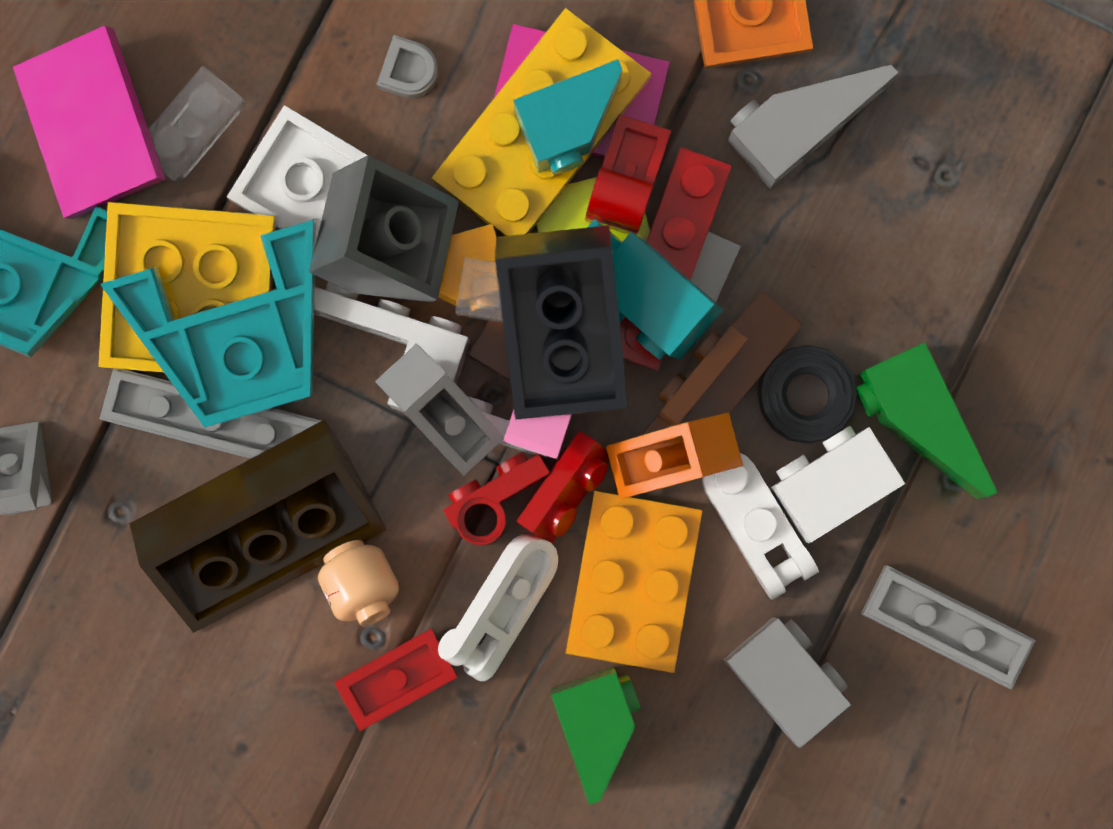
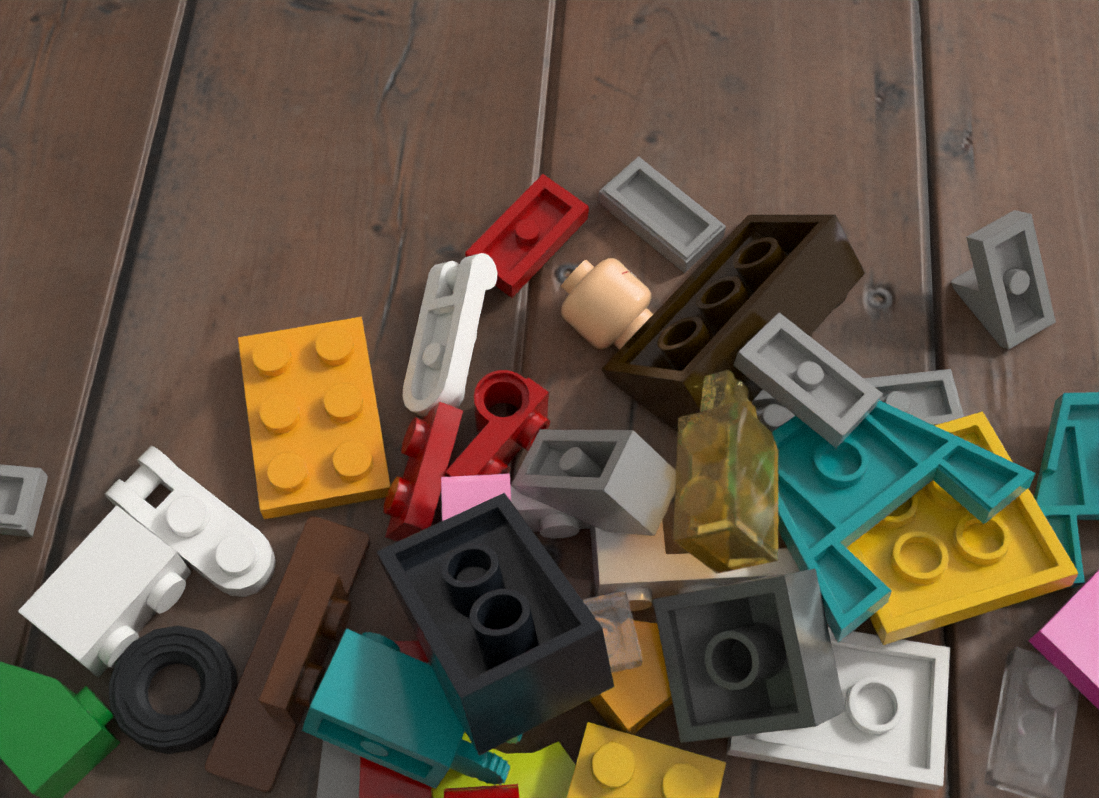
camera: 155 degrees right, 20 degrees down
green slope [551,667,641,805] -> none
orange slope [606,412,743,499] -> none
light grey brick [723,617,851,748] -> none
none -> light grey tile [598,156,726,273]
none -> clear yellow hinge [673,370,778,574]
none -> light grey plate [733,313,883,448]

